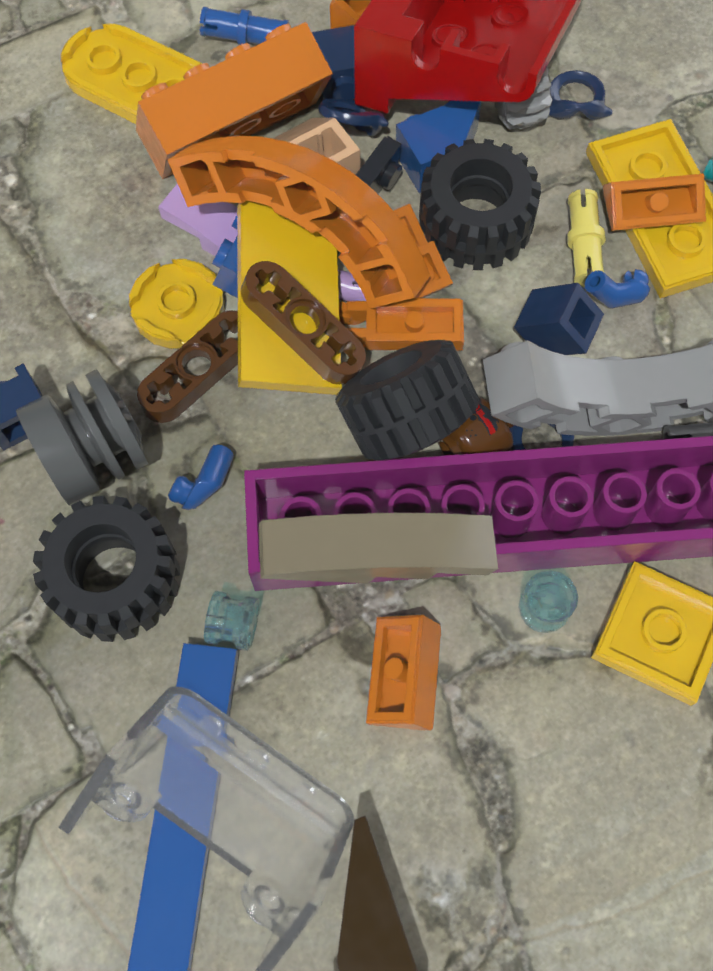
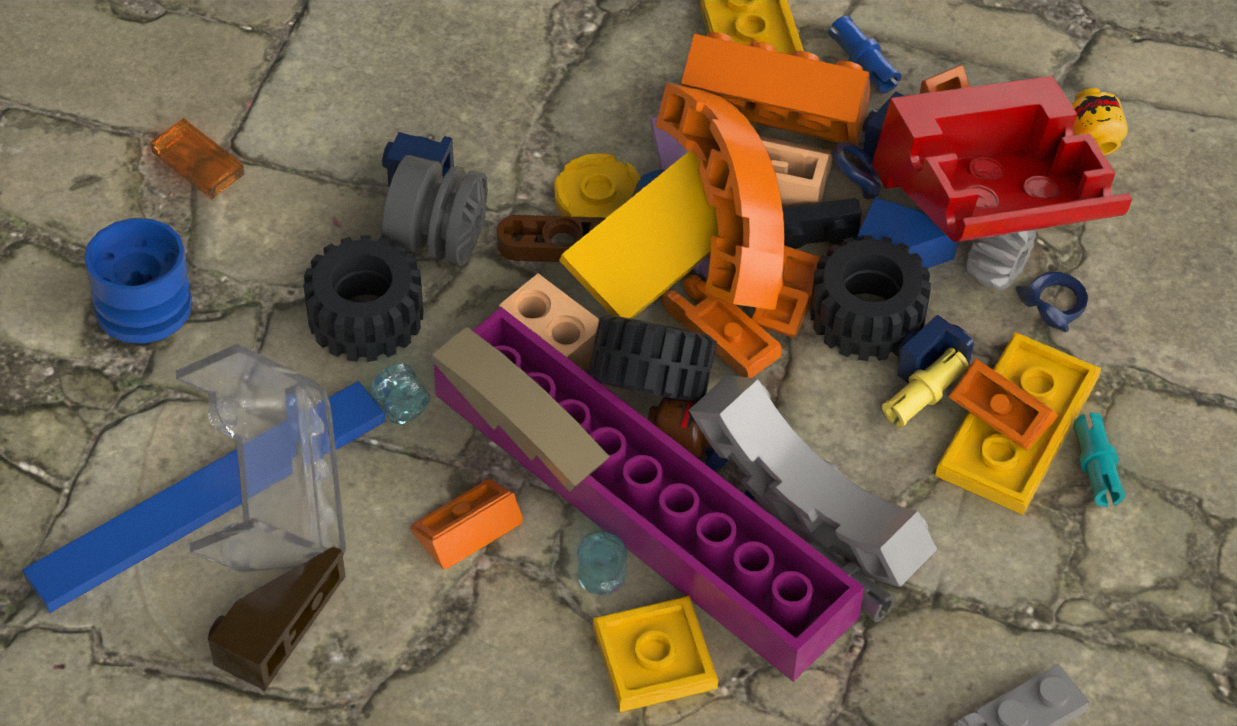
camera: 45 degrees right, 15 degrees down
blue arm [168,445,234,510] -> none
reddish brown beam [241,261,366,385] -> none
dark blue brick [514,283,604,355] -> none
blue arm [585,269,651,309] -> none
none -> light nougat brick [499,273,599,370]
none -> dark blue bracket [897,315,974,383]

